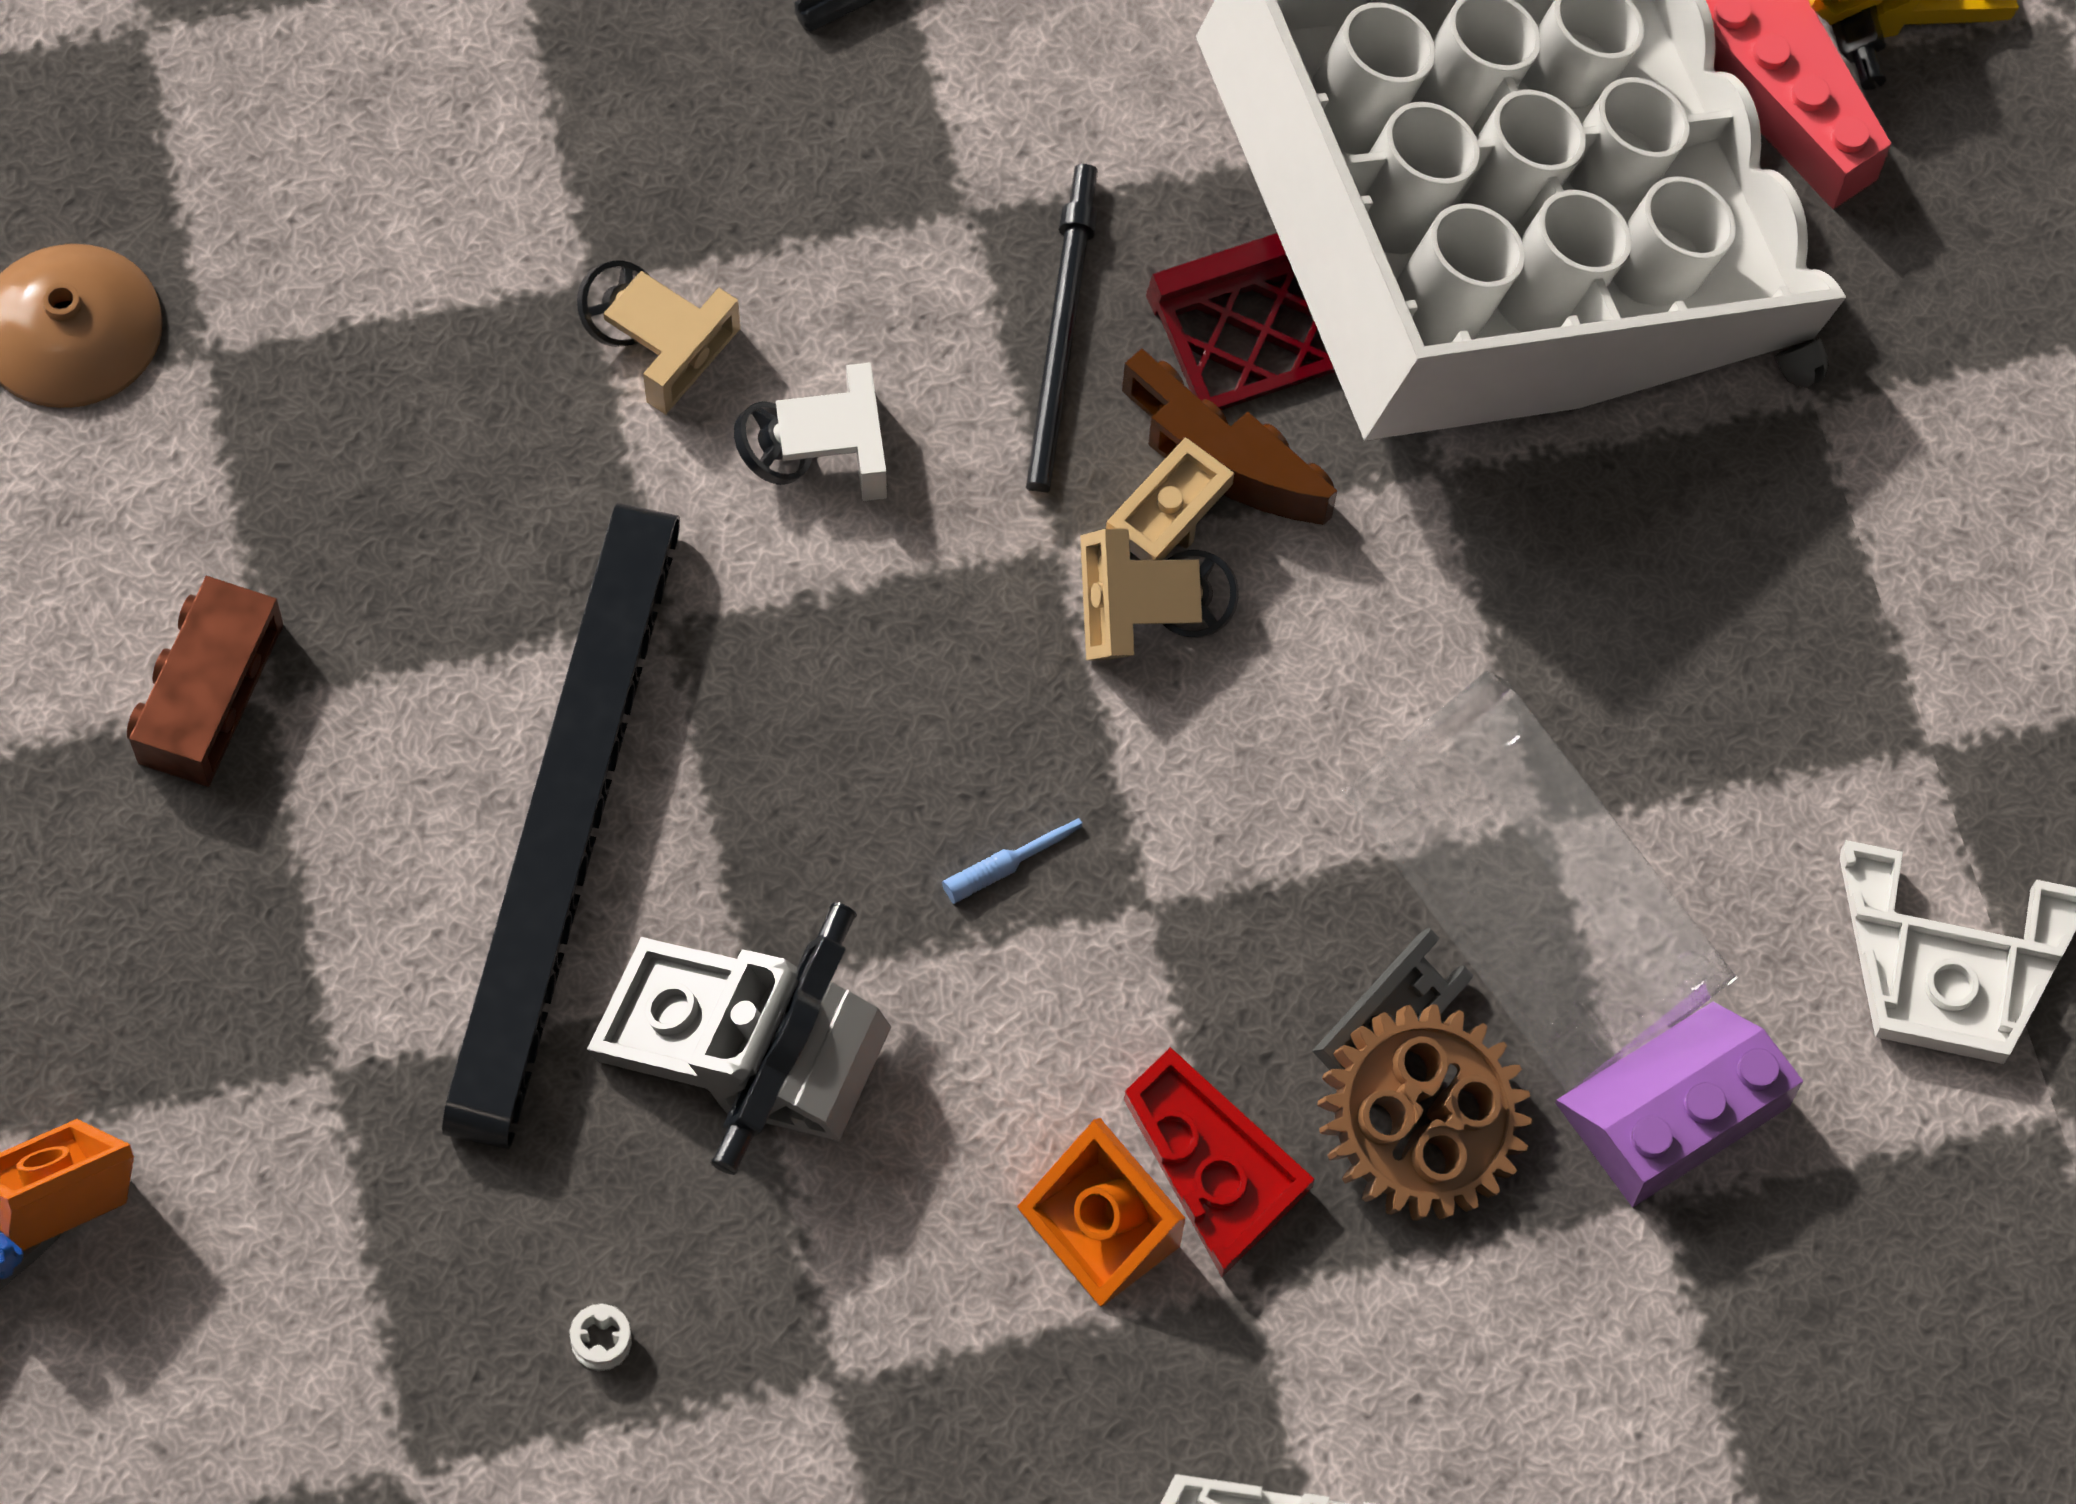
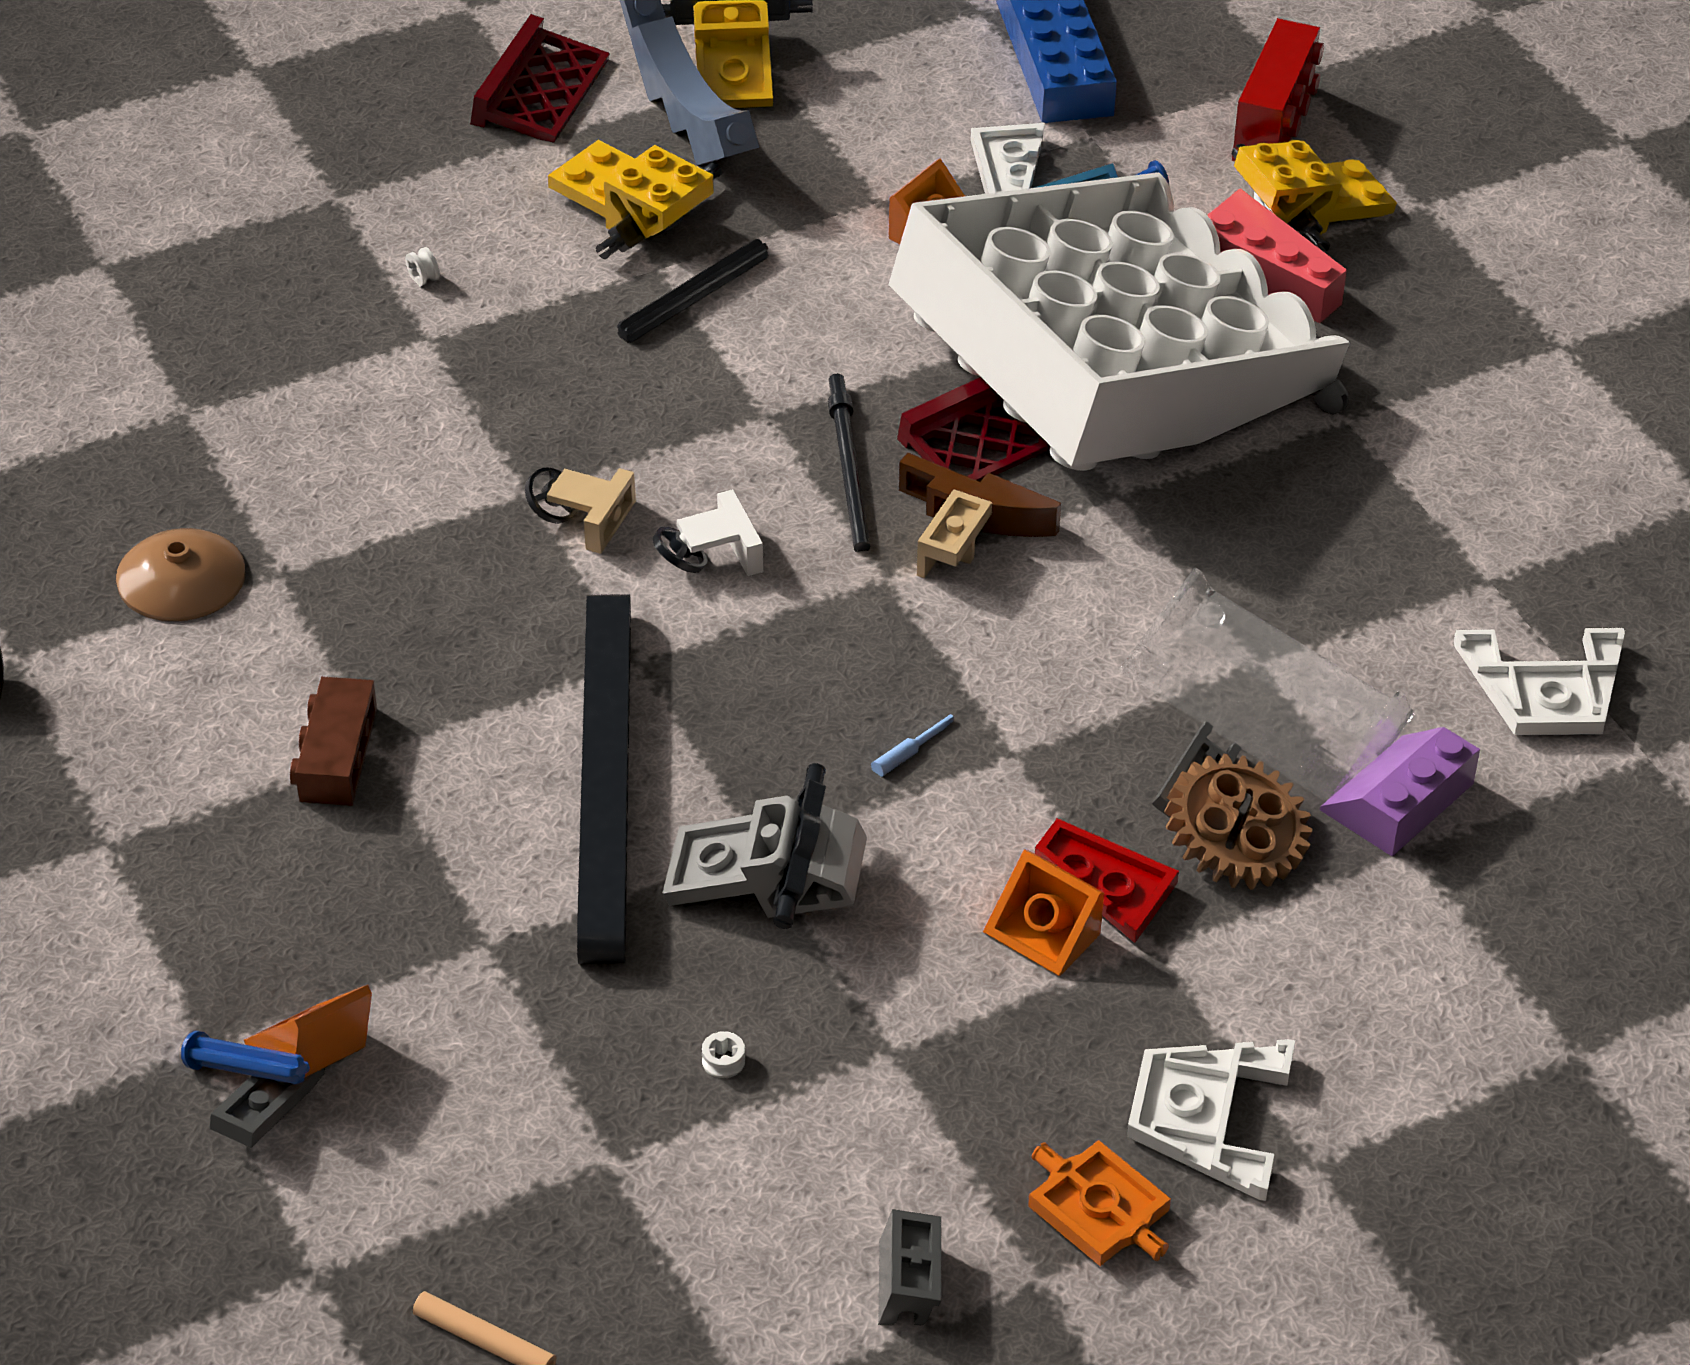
camera: 10 degrees left, 20 degrees down
tan piece [1080,529,1239,661] -> none

